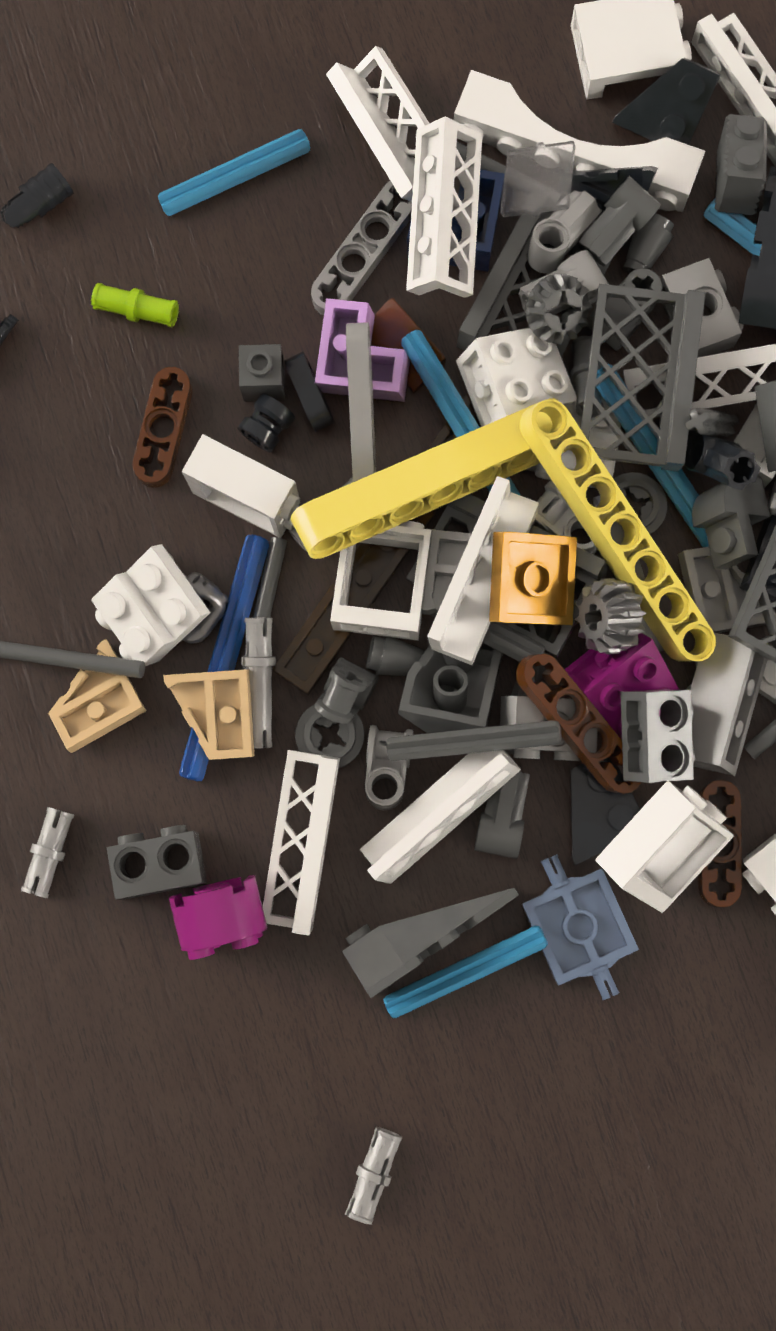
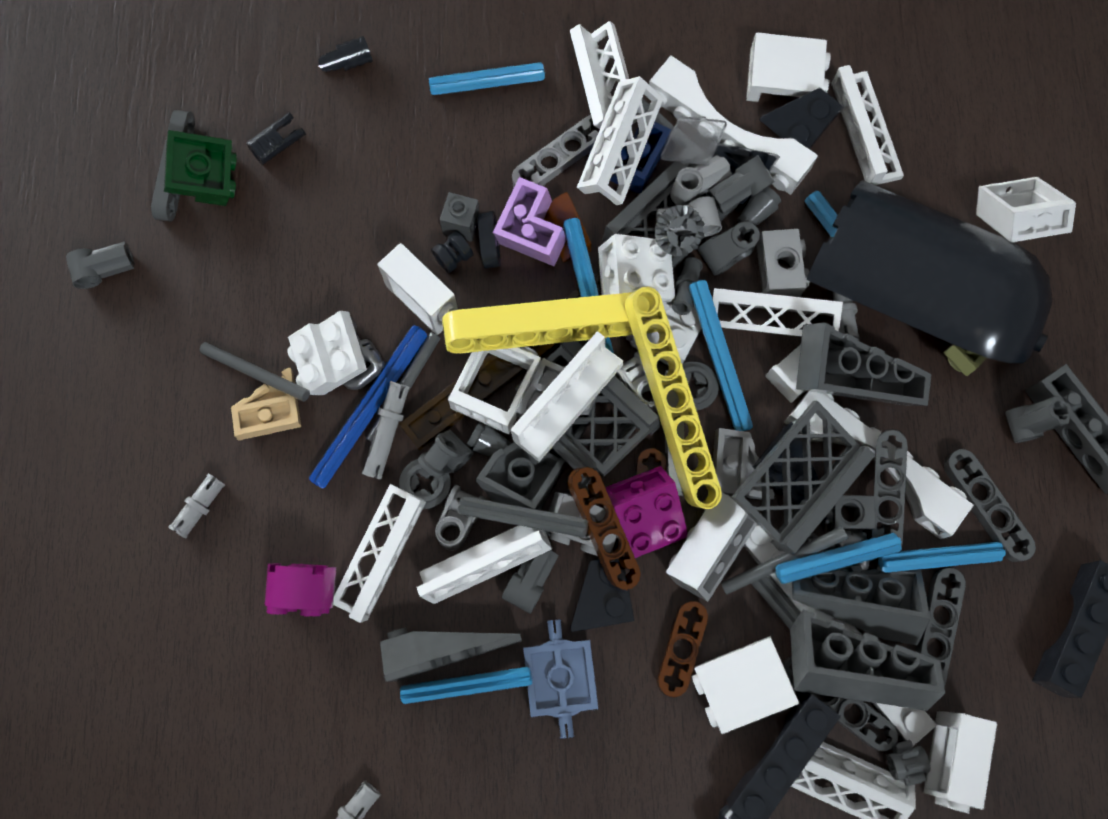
camera: 10 degrees right, 5 degrees down
lime pin [91,283,179,327] -> none
dark grey brick [106,825,207,900] -> none
reddish brown beam [132,367,193,488] -> none
tan wing [163,670,255,760] -> none
light grey beam [346,322,376,482] -> none
plate [489,532,577,625] -> none
flat silver gear [574,578,647,654] -> none
dark grey fence [580,284,706,472] -> none
white window [595,781,734,913] -> none
dark grey brick [621,690,695,783] -> none
black piece [684,431,761,490] -> none
dark grey axle [685,408,739,437] -> none
dark grey brick [692,476,771,570] -> none
dark grey brick [715,114,767,215] -> none

